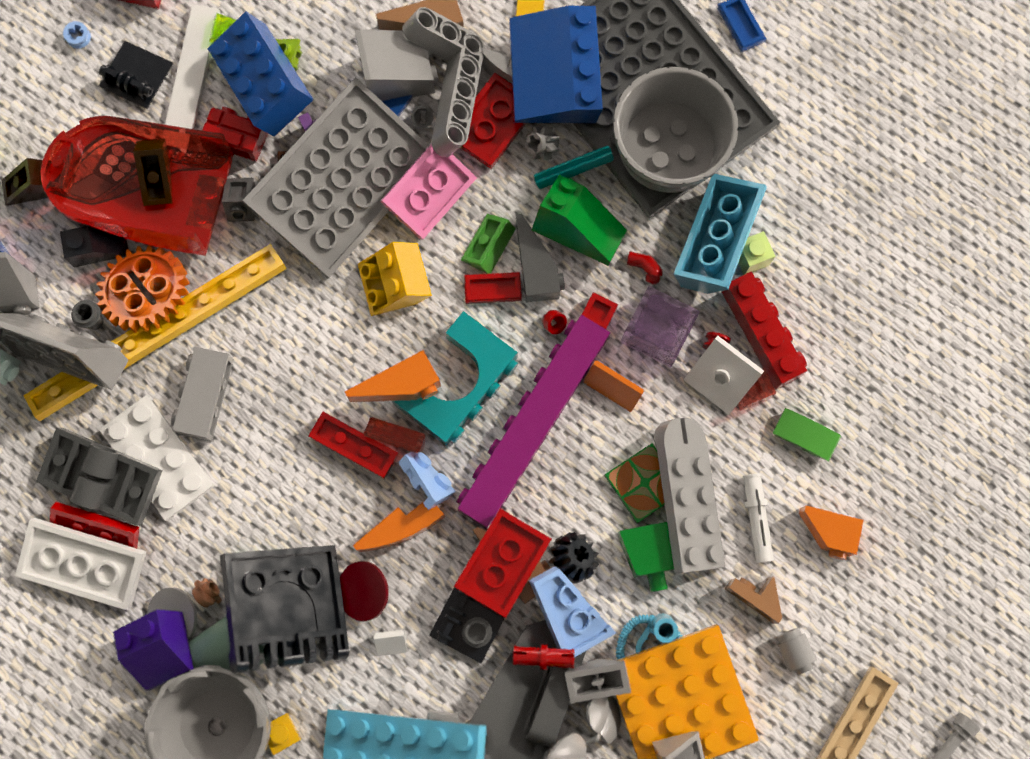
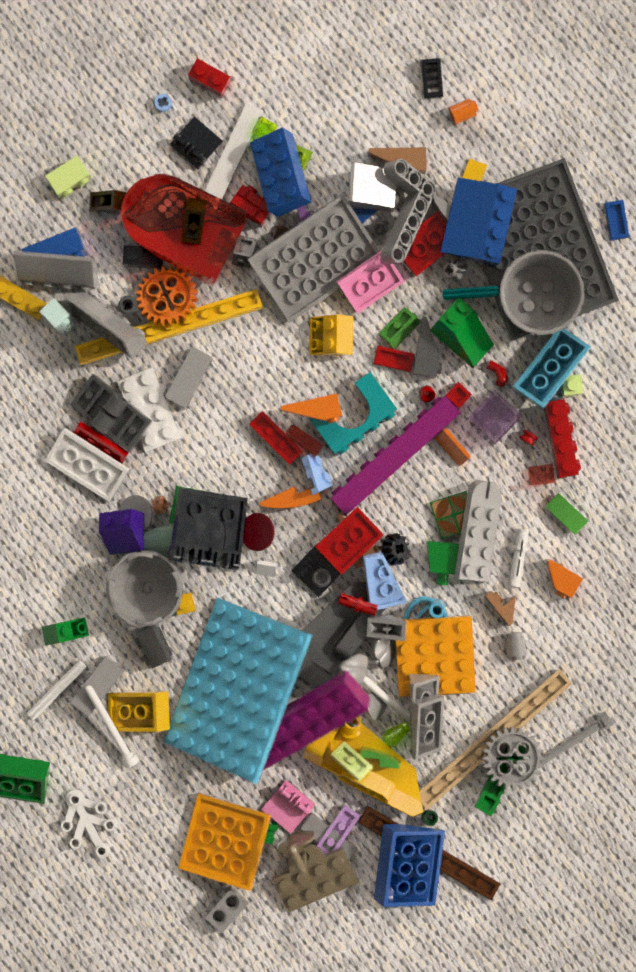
camera: 15 degrees right, 10 degrees up
white plate [684,336,764,415] -> none

